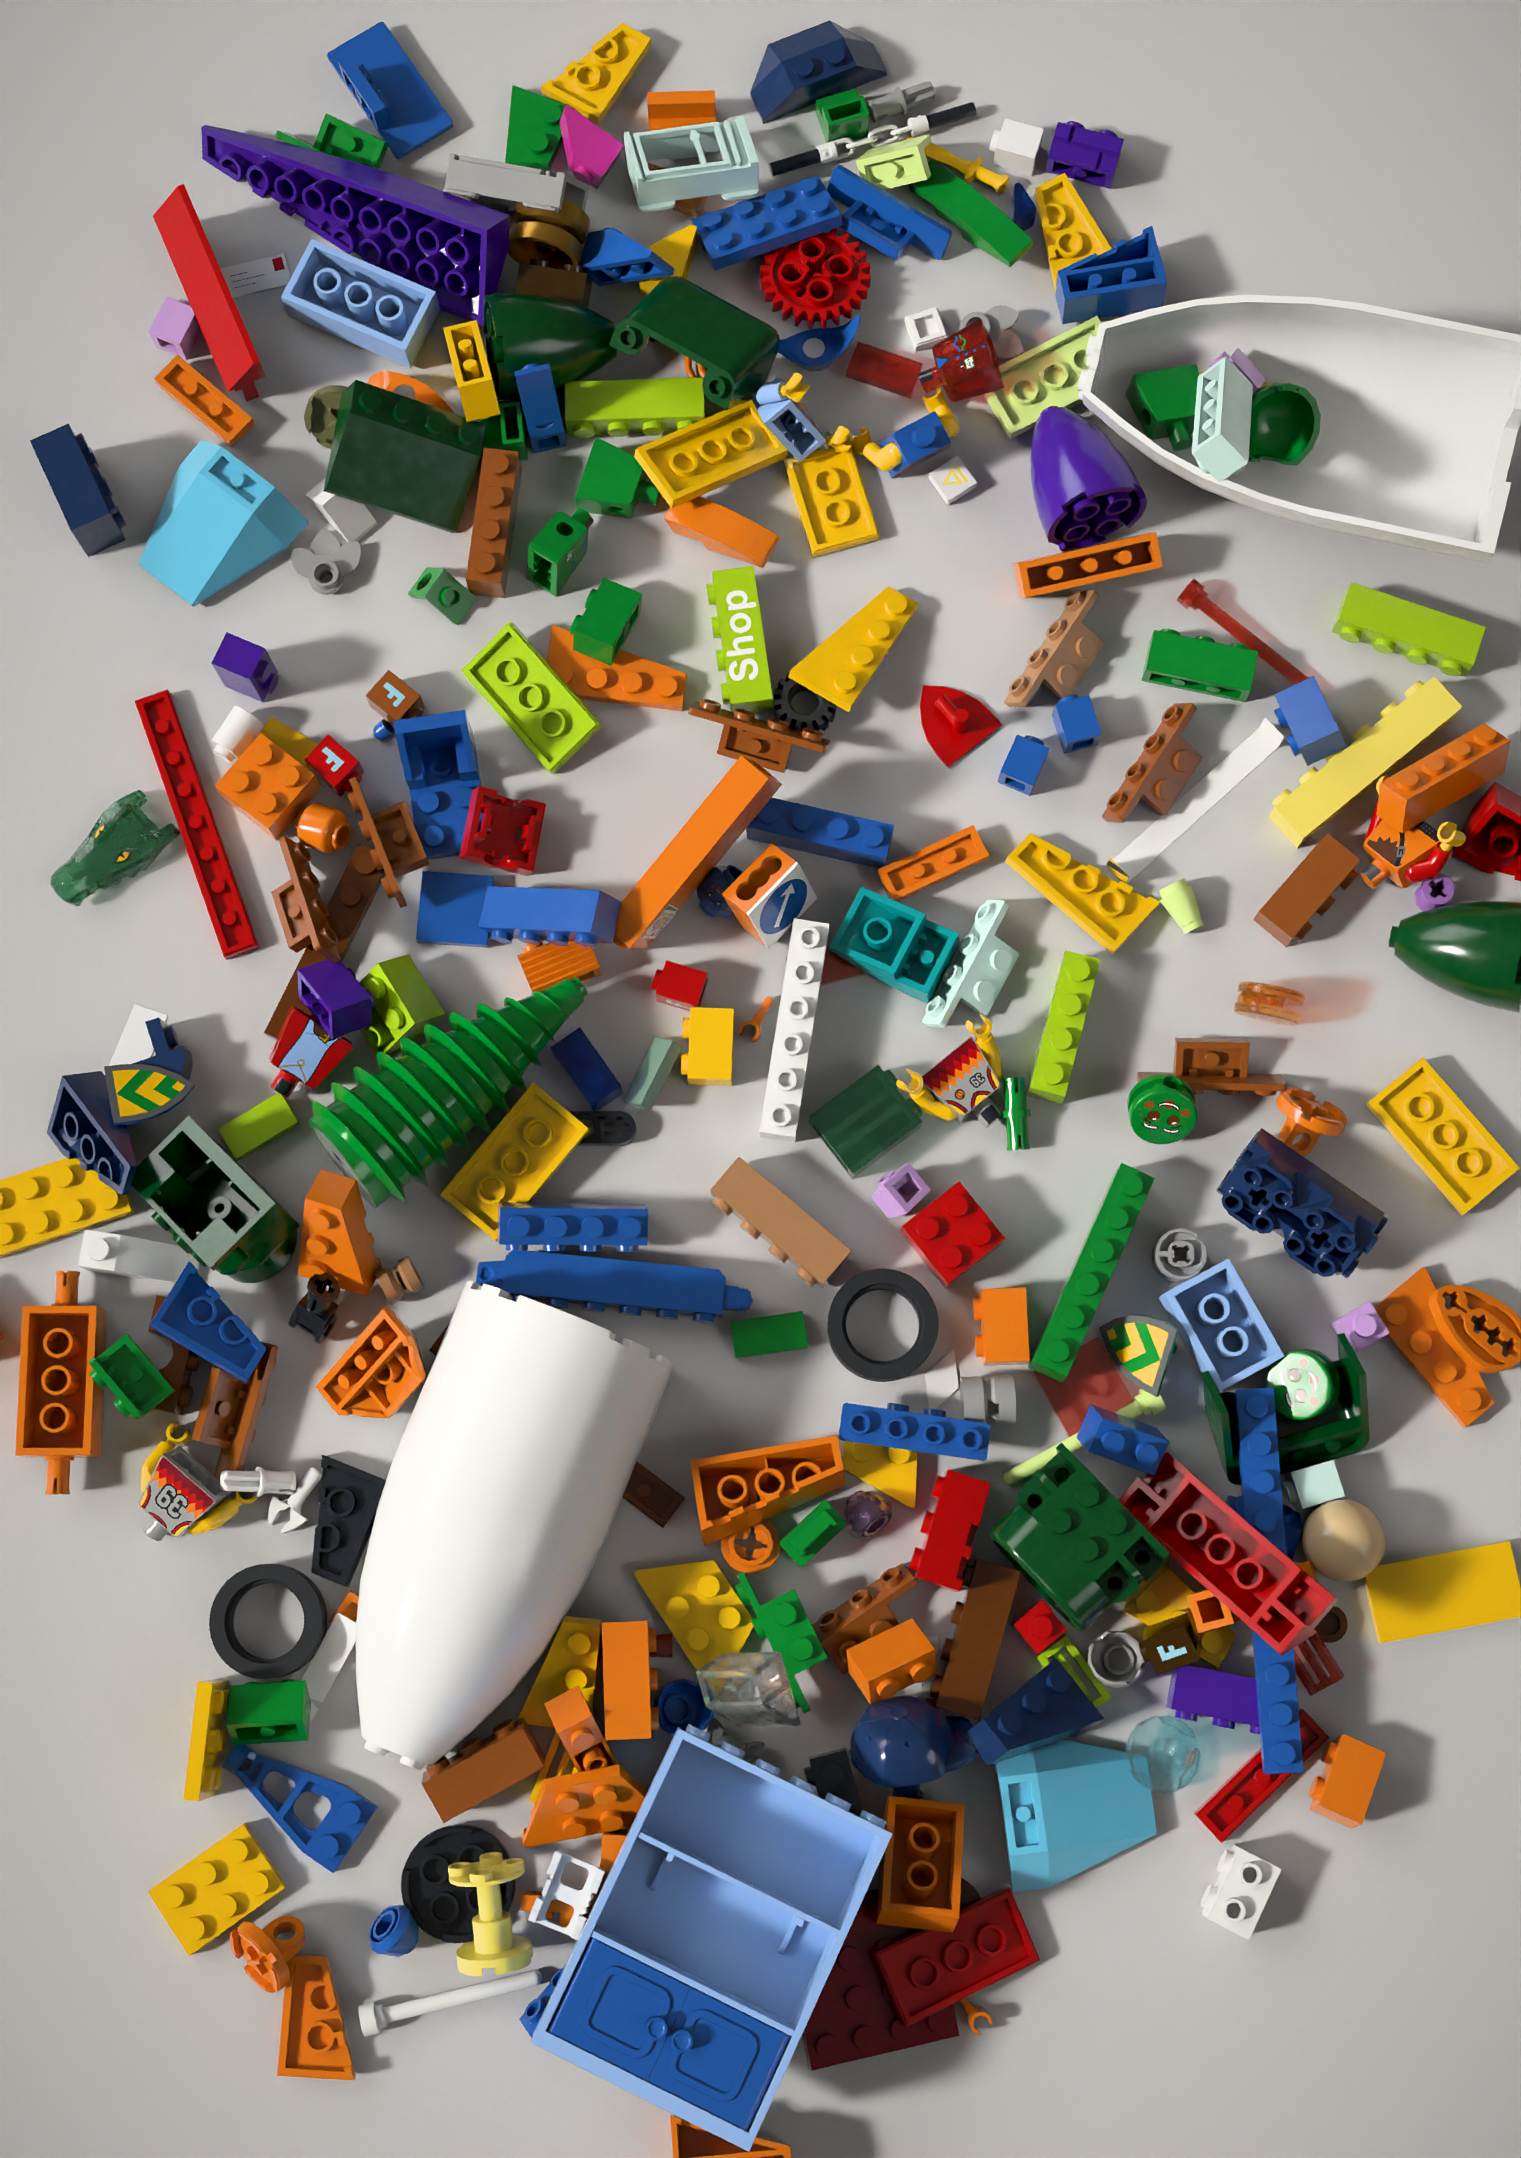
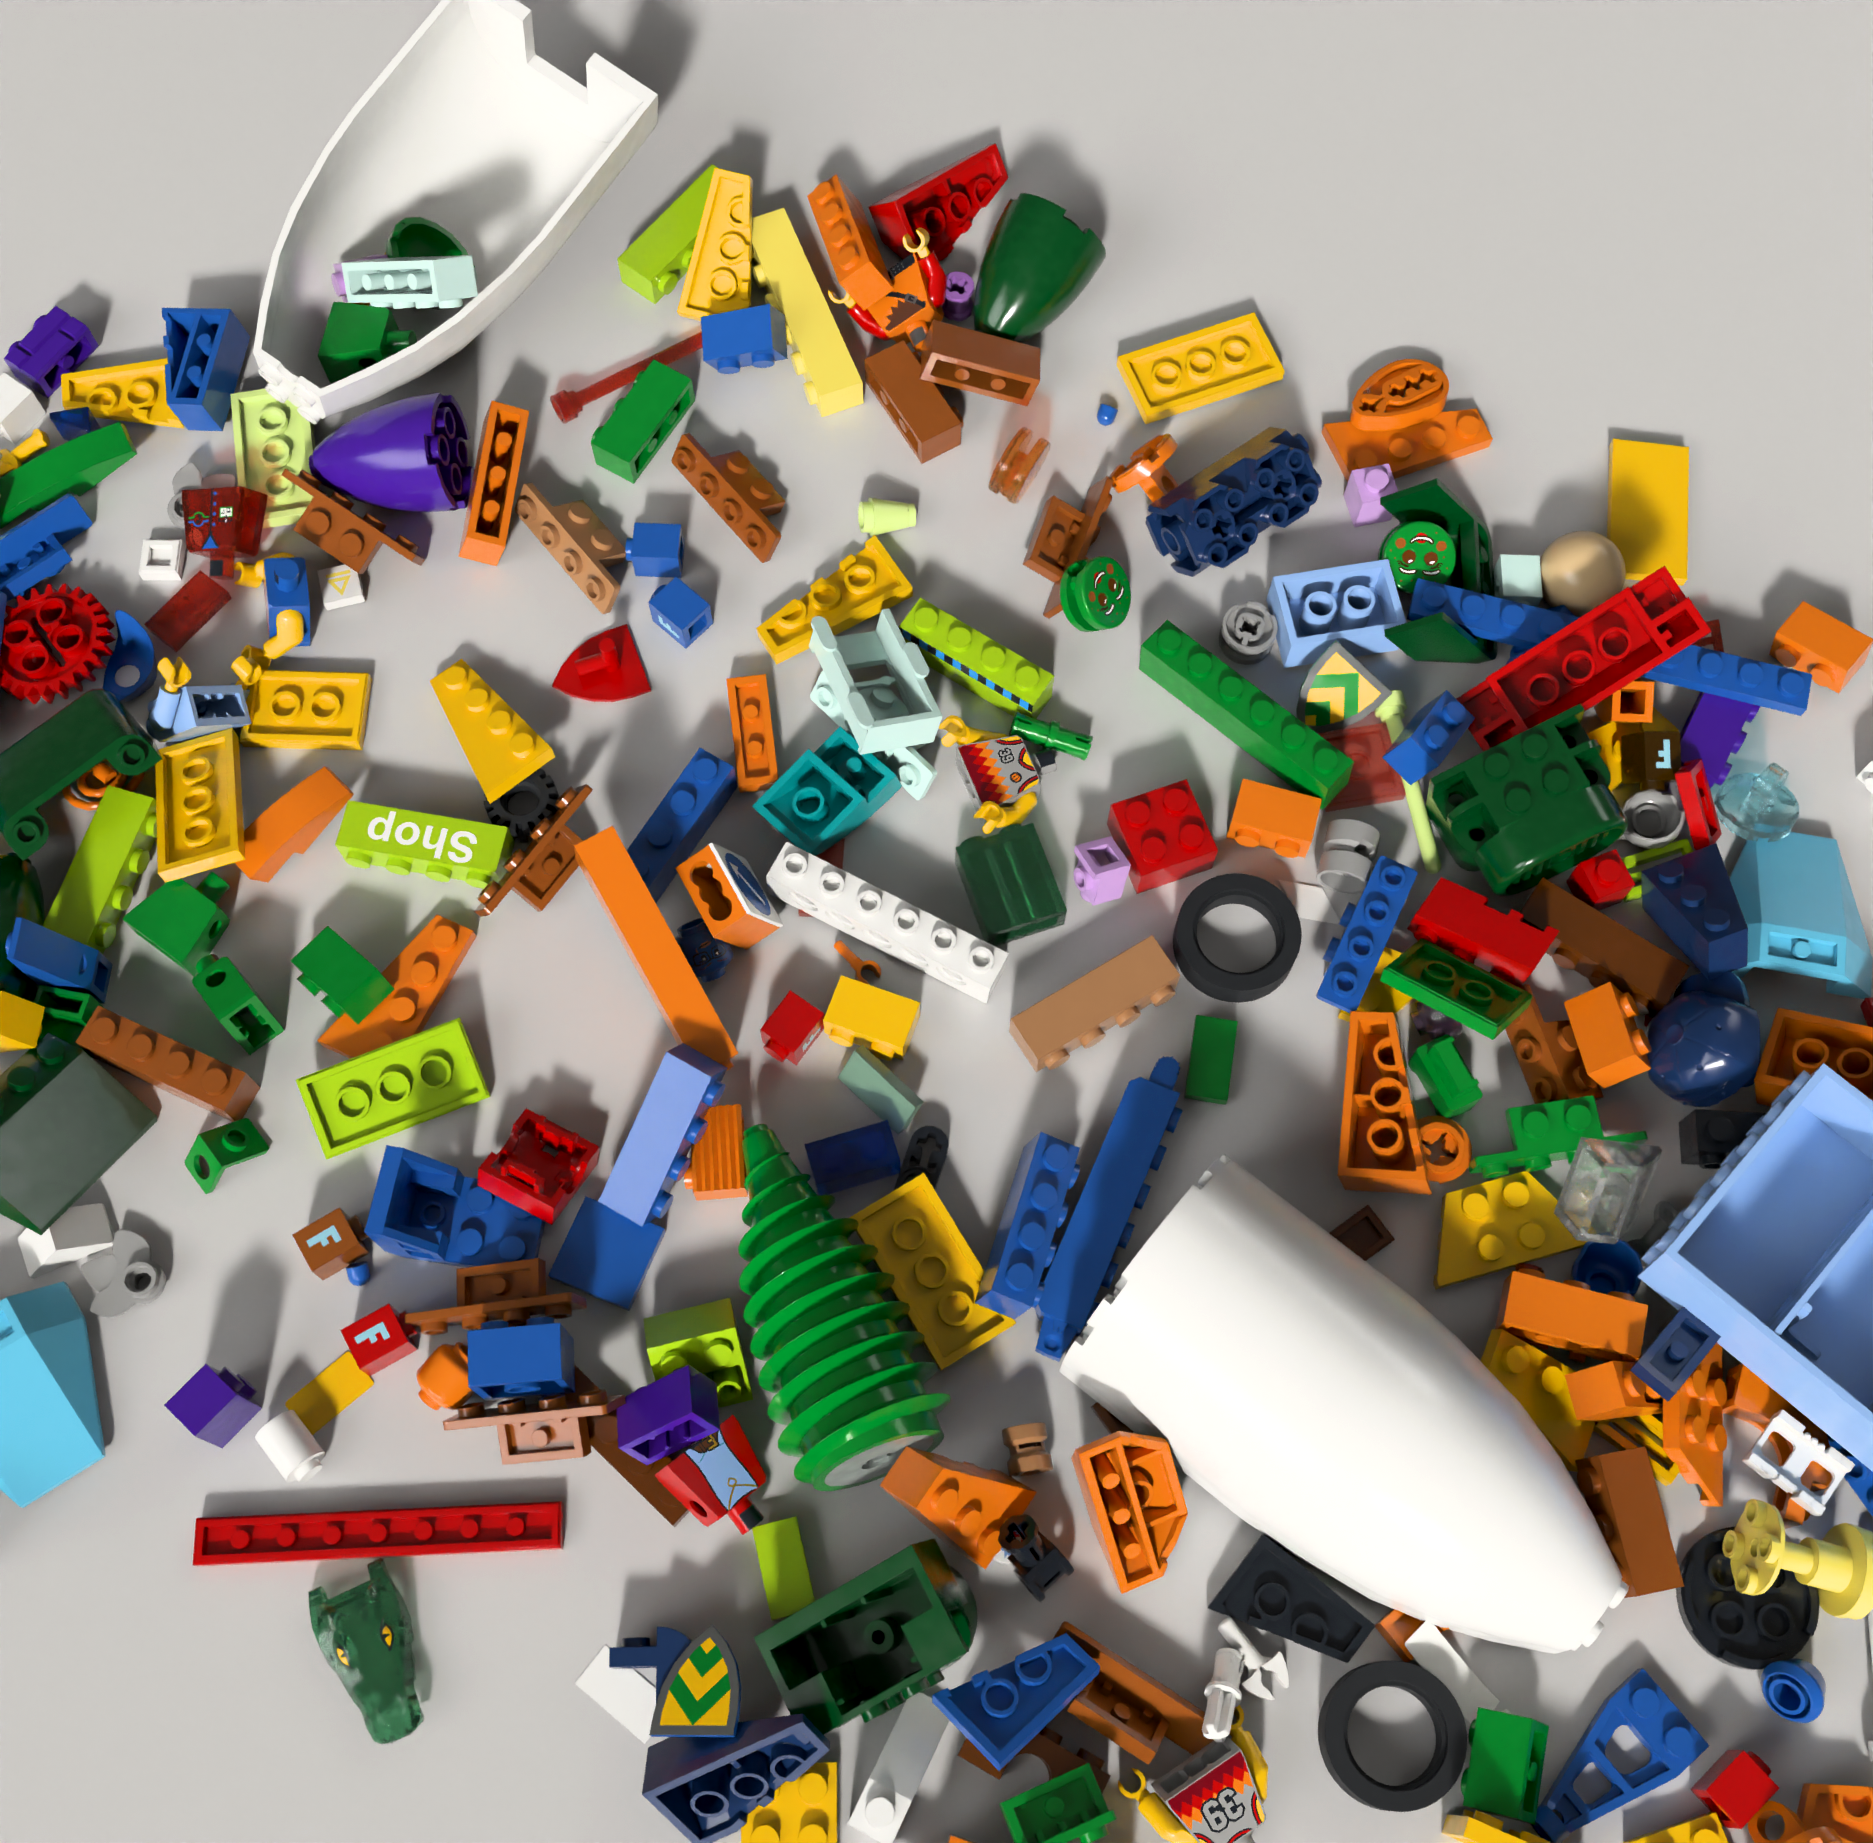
camera: 75 degrees left, 10 degrees down
orange brick [215,733,322,840] -> none
white sticker [1106,718,1284,884] -> none
red tile [1193,1709,1330,1843] -> none
none -> dark orange bracket [282,469,425,575]
none -> blue brick [467,1317,575,1401]
none -> yellow wing [677,168,753,321]
none -> light aqua piece [809,608,943,755]
none -> dark orange brick [920,320,1040,406]
none -> blue piece [1097,404,1118,426]
none -> green tile [1380,938,1533,1040]
none -> dark blue plate [1630,1307,1721,1402]
none -> red tile [1674,758,1722,850]
none -> red brick [1690,1750,1780,1829]

